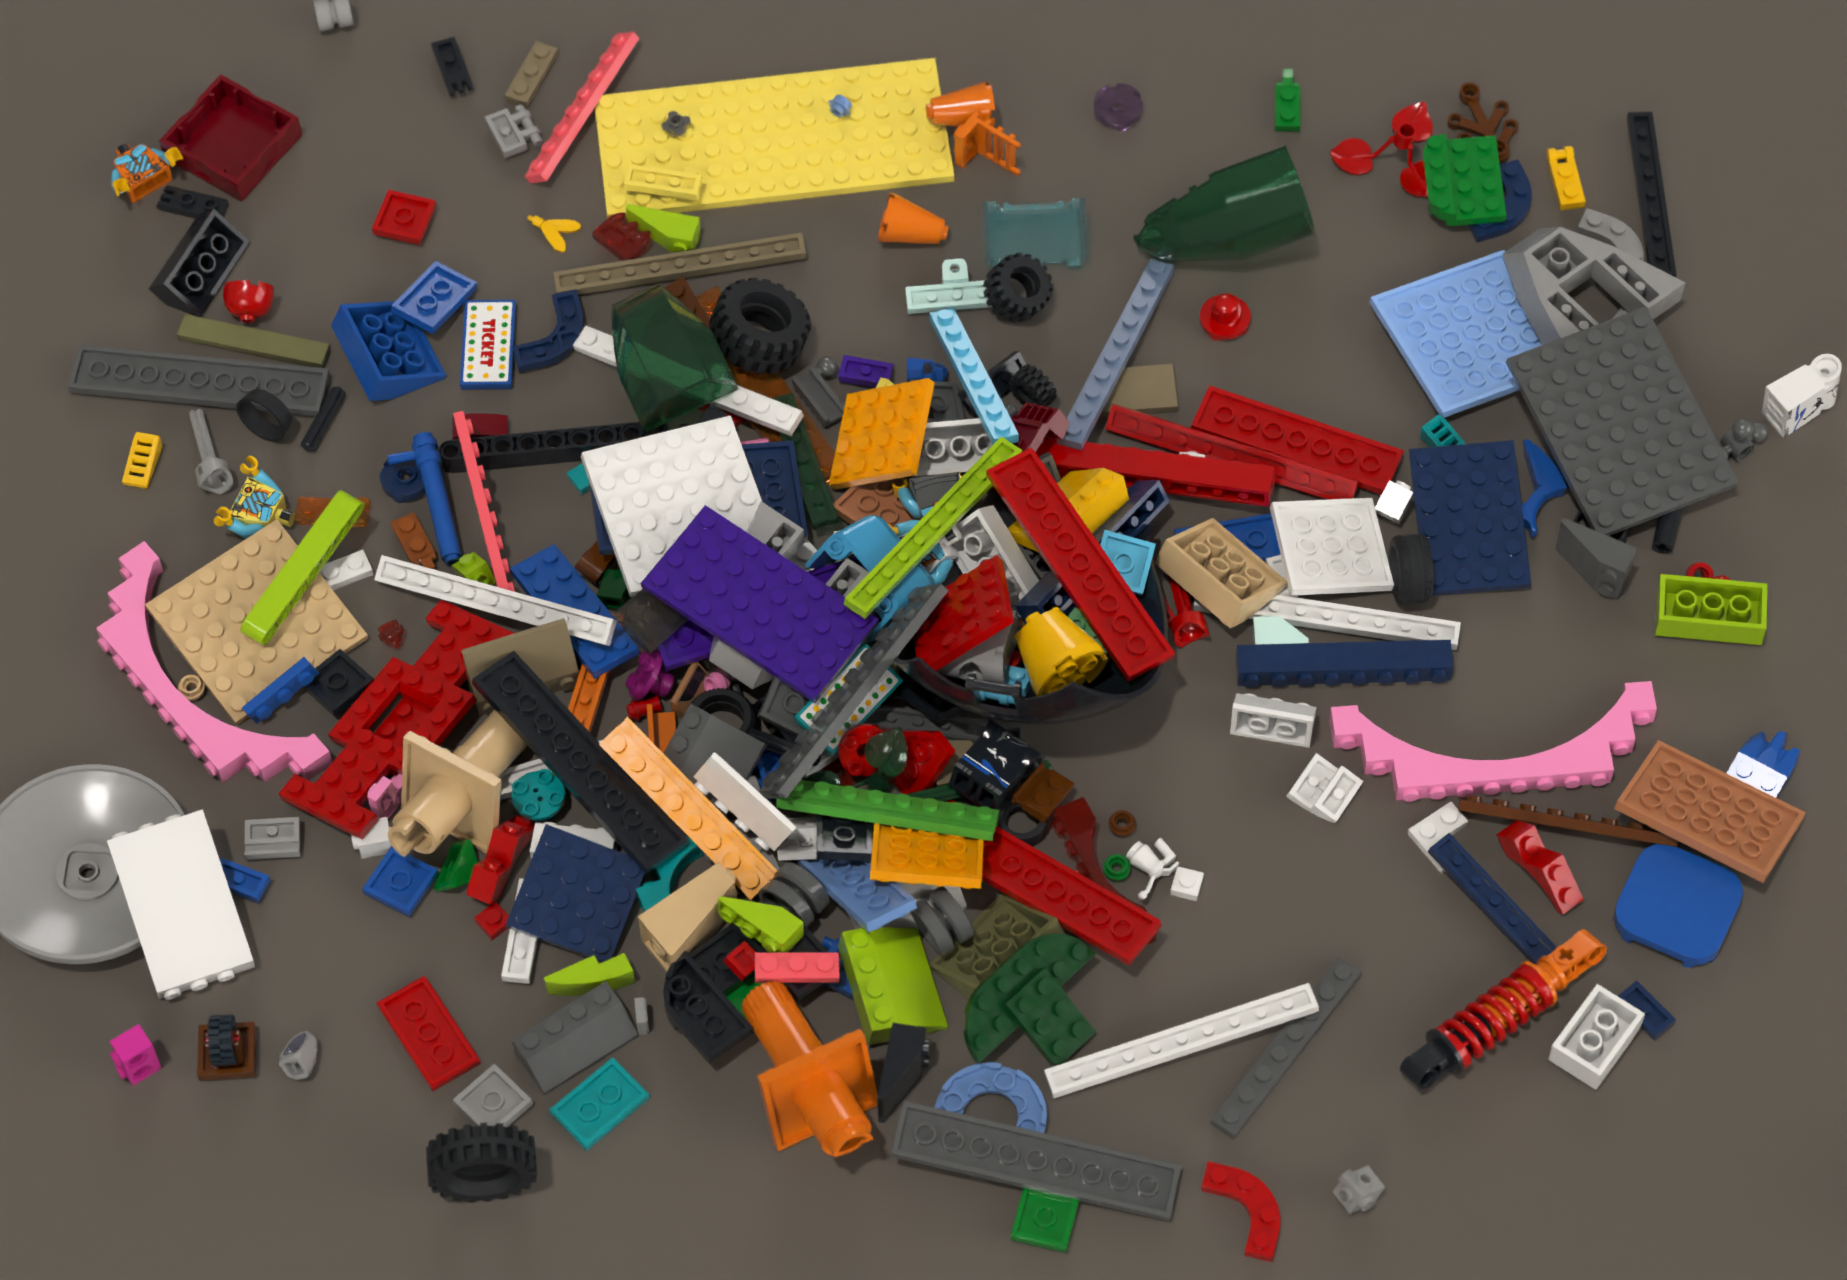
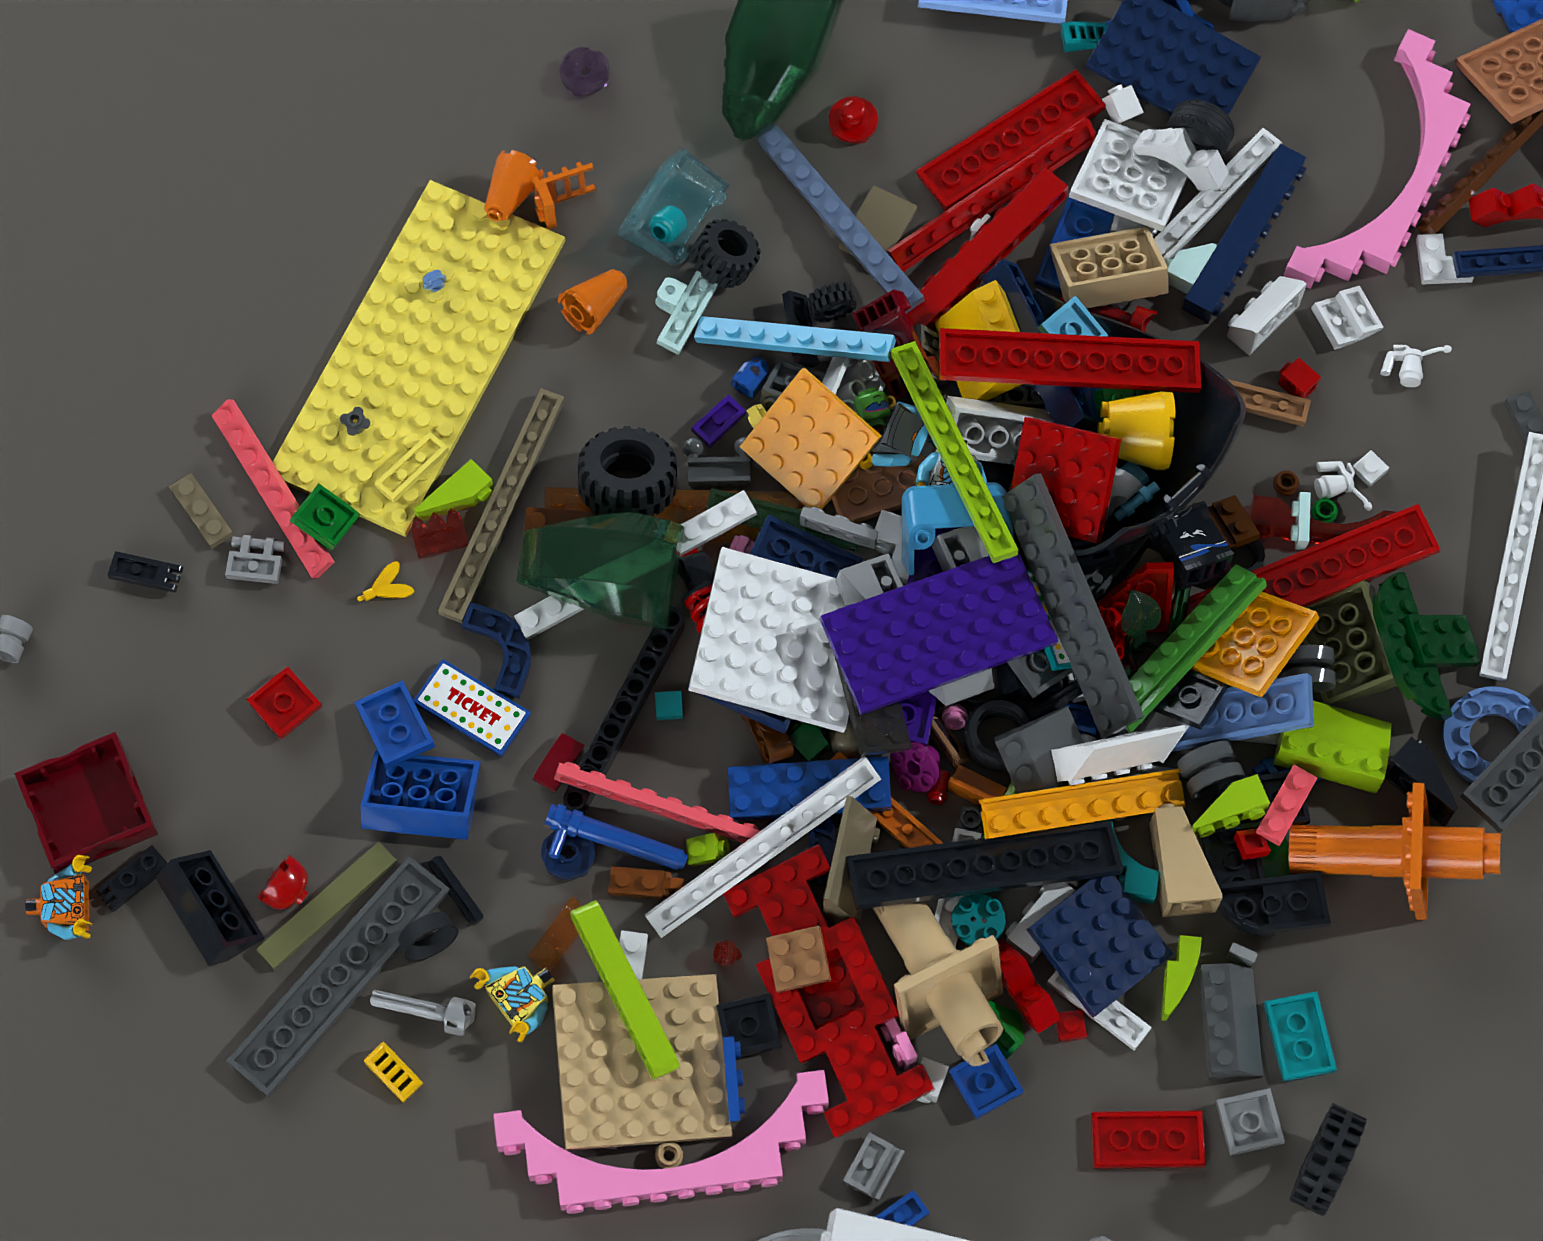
camera: 60 degrees left, 10 degrees up
none -> green plate [290,483,360,551]
none -> teal head [650,205,687,243]
none -> medium nougat plate [766,926,831,993]
none -> light grey plate [800,507,878,549]
none -> bright green head [854,387,891,427]
none -> white arch [1133,128,1229,190]
none -> medium nougat plate [1227,379,1311,427]
none -> red brick [1278,357,1321,399]
none -> light aqua plate [1291,492,1311,551]
none -> white piece [1380,345,1452,388]

